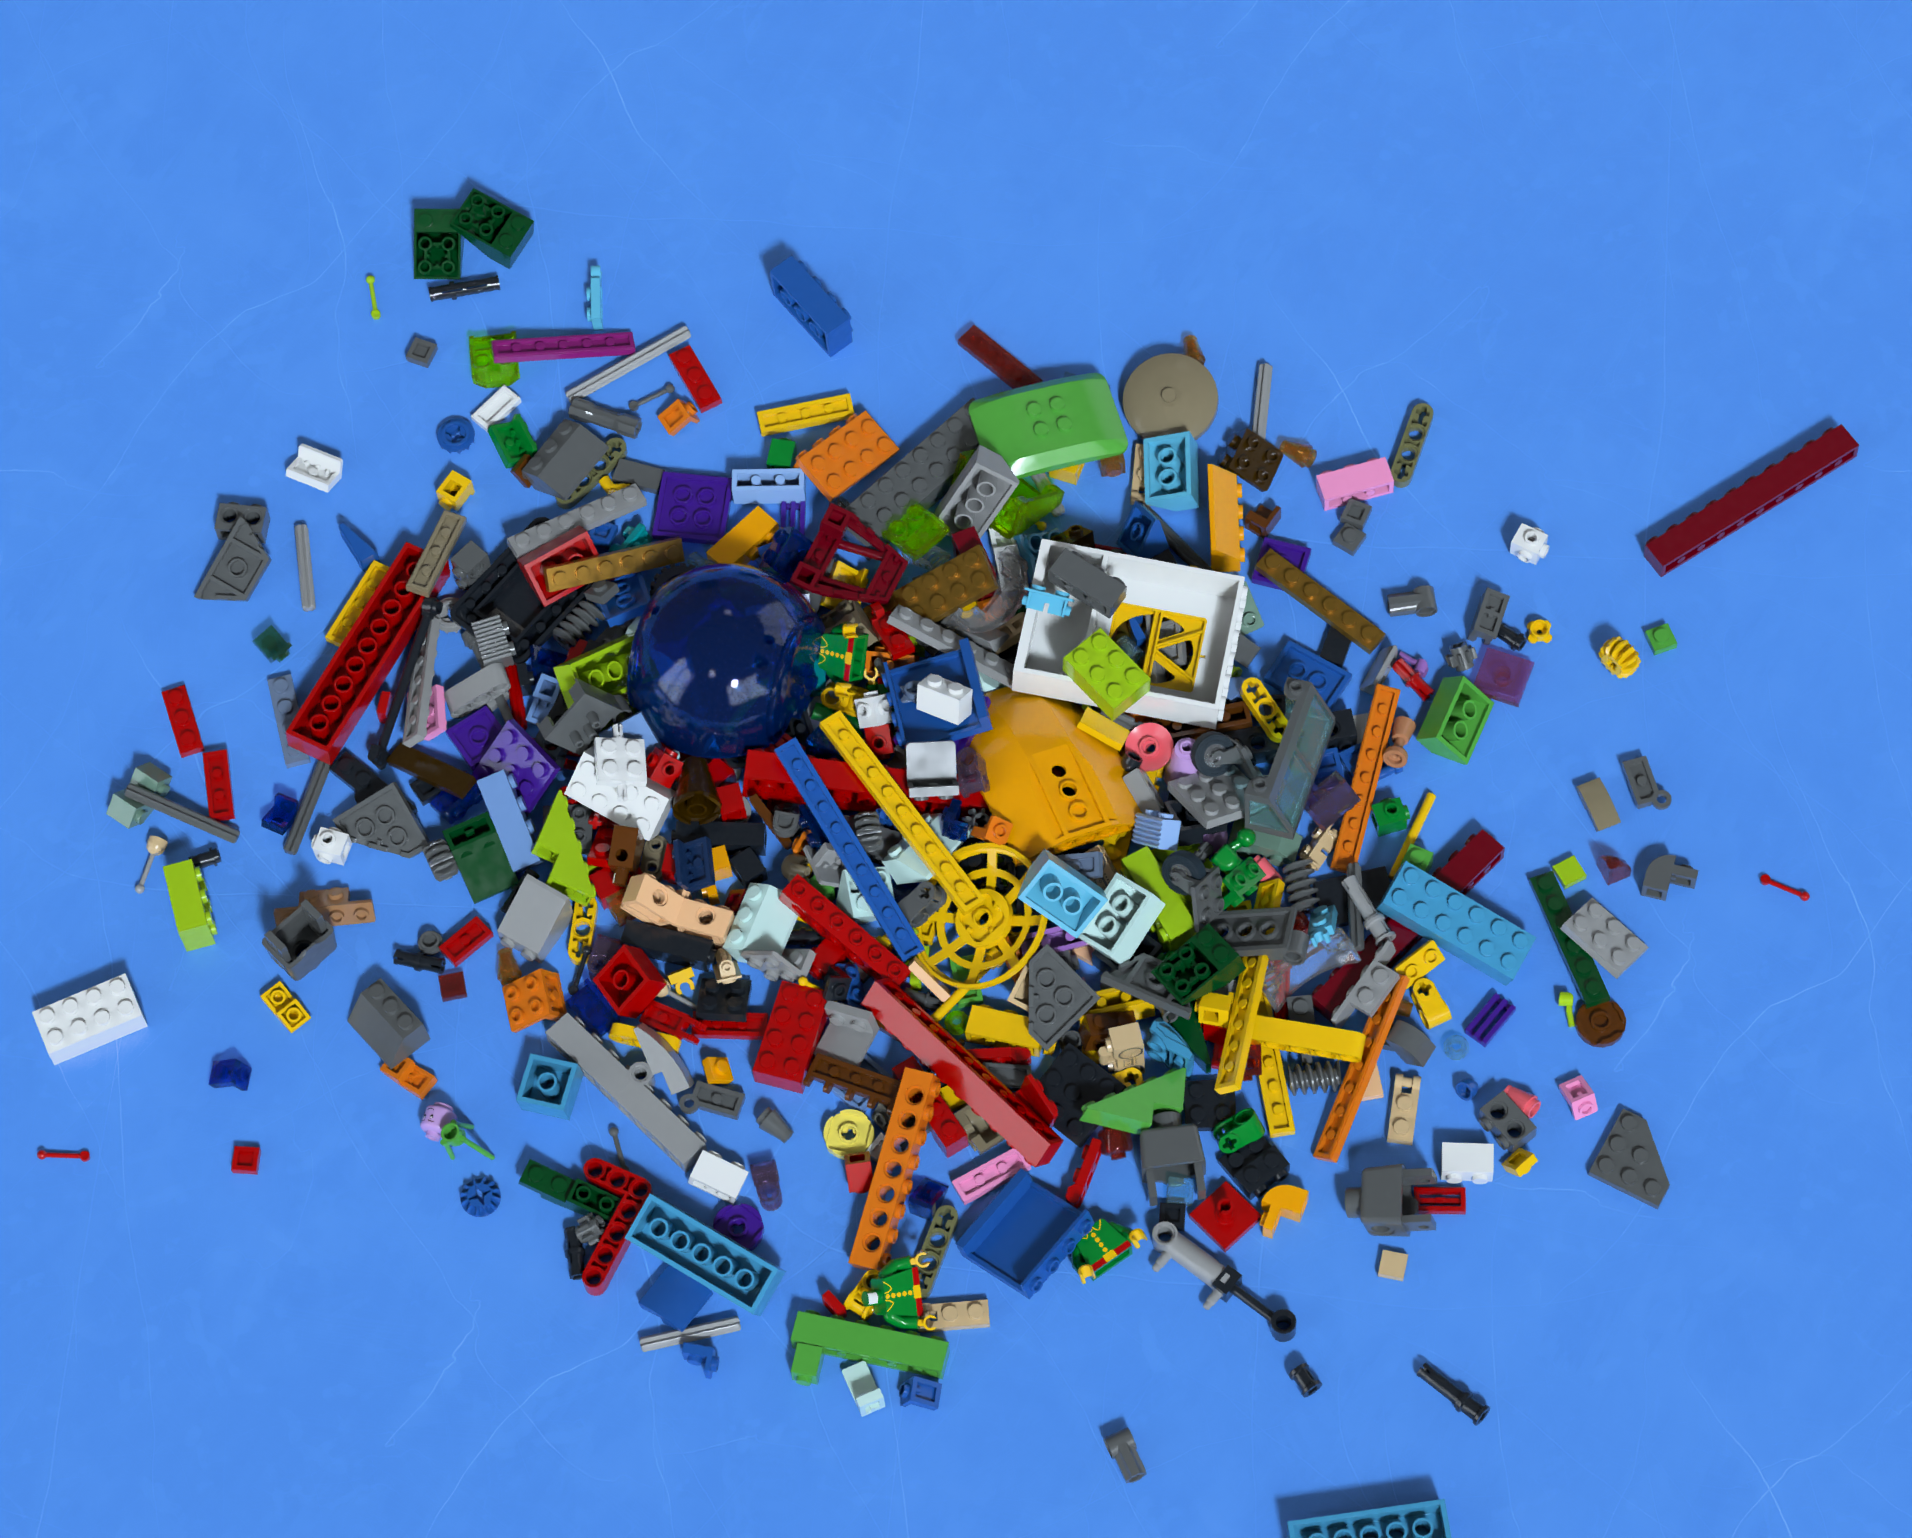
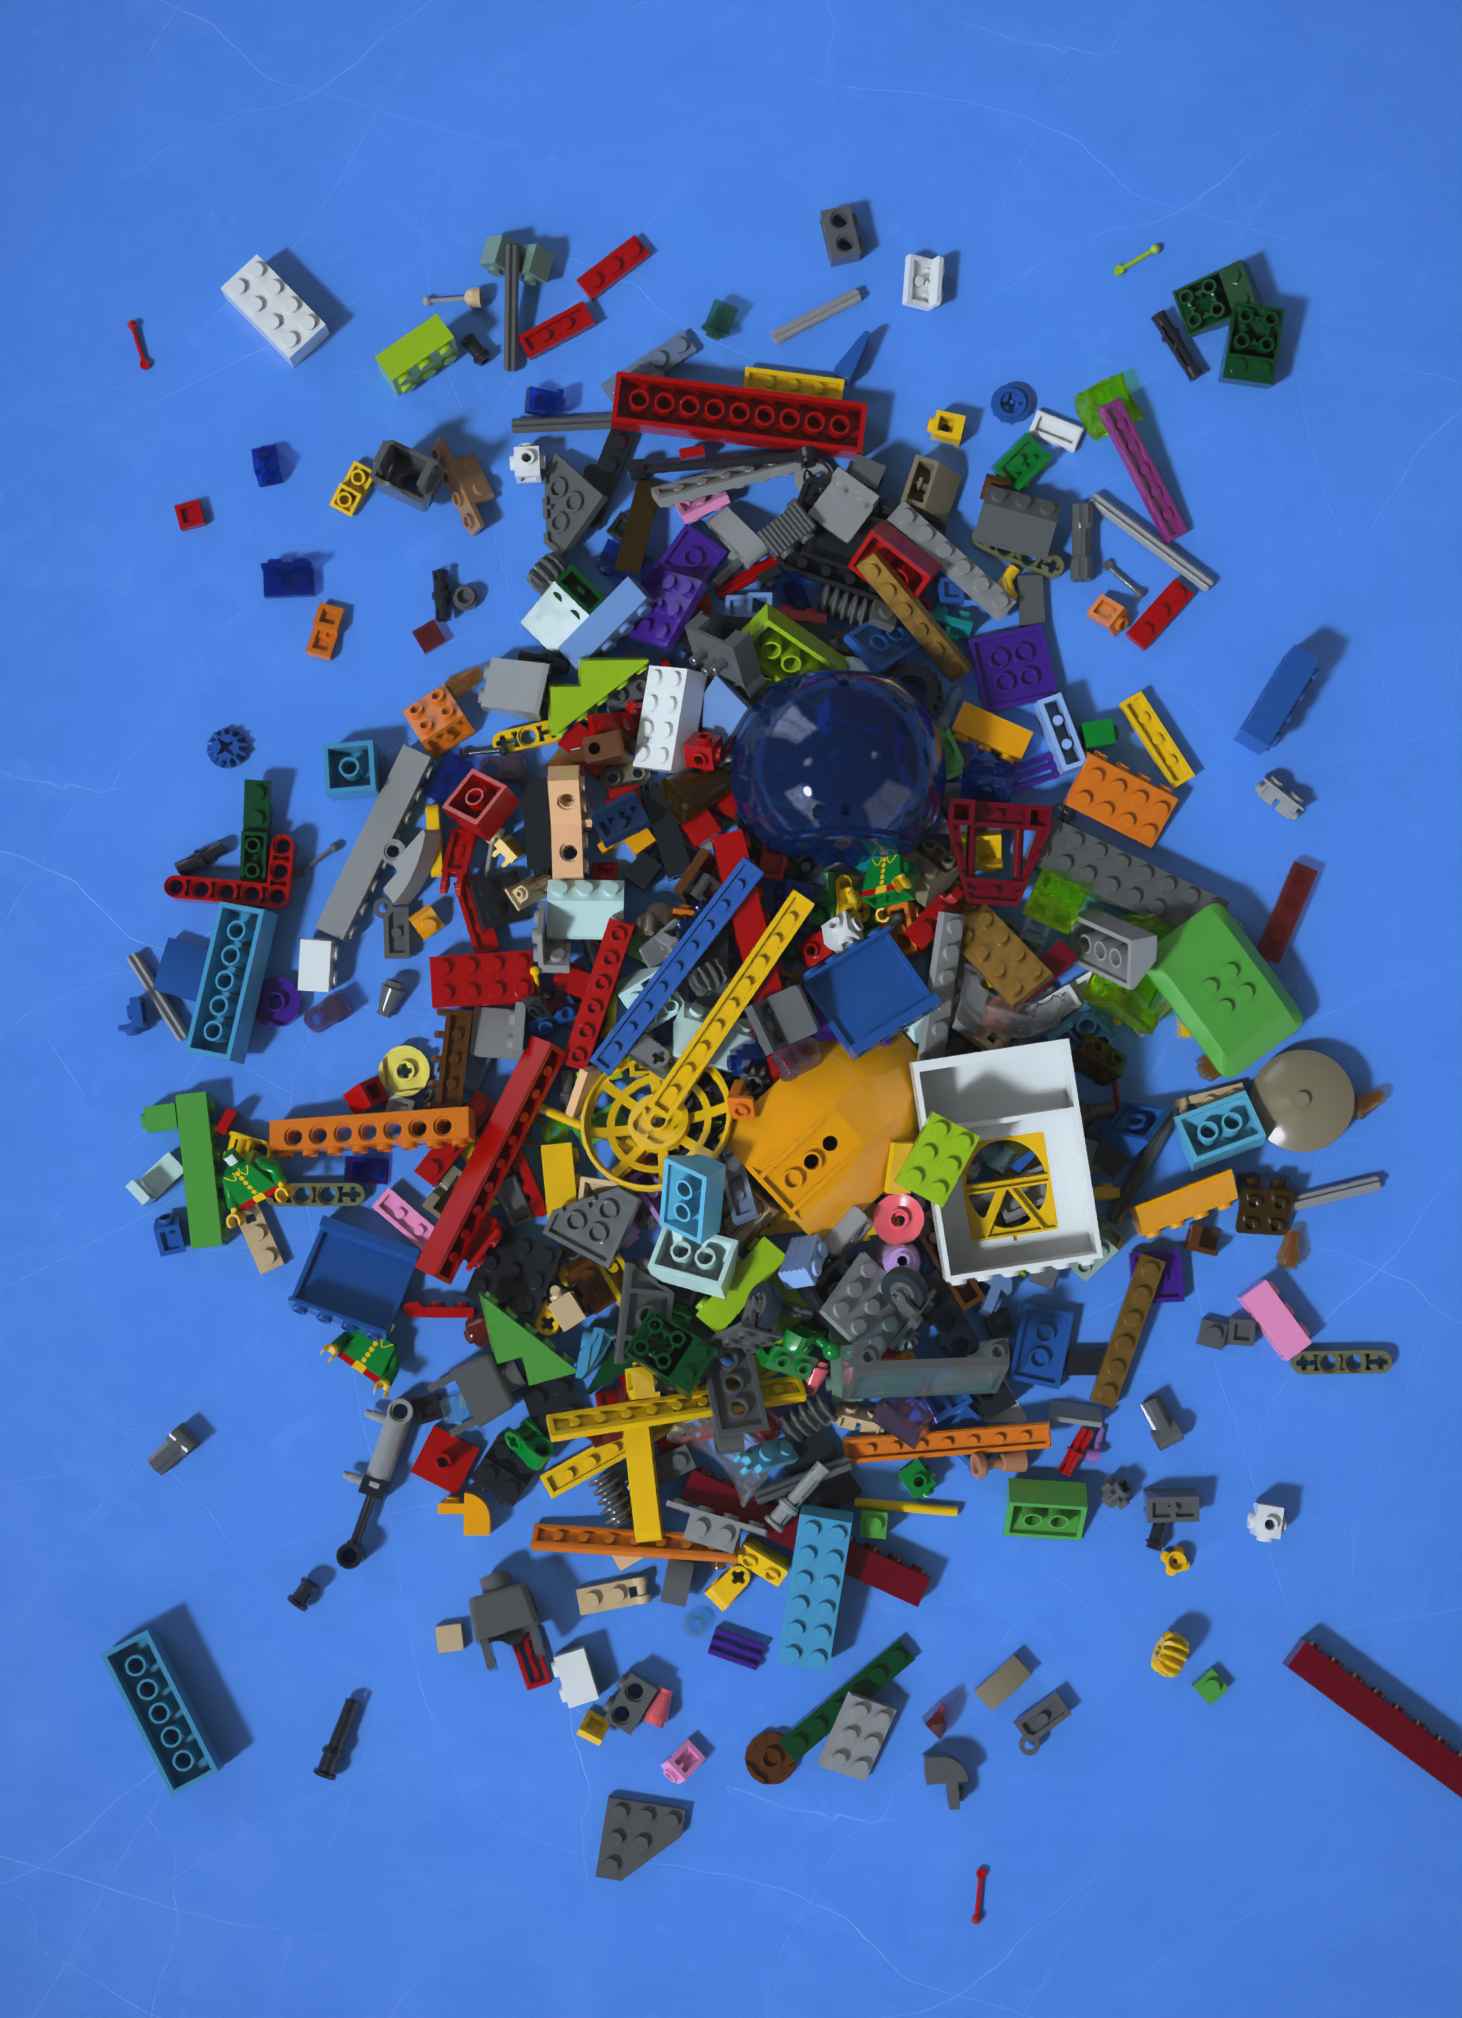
camera: 60 degrees right, 20 degrees up
dark grey wing [194,517,272,602] -> none
dark grey slope [348,978,430,1069] -> none
dark grey plate [406,337,438,368] -> none
dark tan tile [406,510,467,598] -> none
lavender head [420,1102,457,1142] -> none
red plate [439,916,494,967] -> none
bright green plant [440,1119,495,1160] -> none
dark grey gear [575,1212,607,1246] -> none
medium azure plate [587,265,603,330] -> none
white plate [594,724,647,802] -> none
dark grey tile [773,810,800,838] -> none
sand blue plate [900,681,921,704] -> none
white brick [916,673,973,725] -> none
medium azure hinge [1022,584,1075,618] -> none
dark grey brick [1048,548,1127,619] -> none
black hinge [1121,751,1143,772] -> none
yellow beam [1240,677,1288,743] -> none
blue hinge [1456,1078,1478,1101] -> none
plate [1474,647,1534,707] -> none
lime tile [1552,855,1587,889] -> none
lime hand [1558,992,1575,1028] -> none
none -> clear blue bracket [261,558,316,599]
none -> light grey bracket [808,467,879,543]
none -> dark tan slope [900,454,962,524]
none -> light grey hinge [1254,775,1306,821]

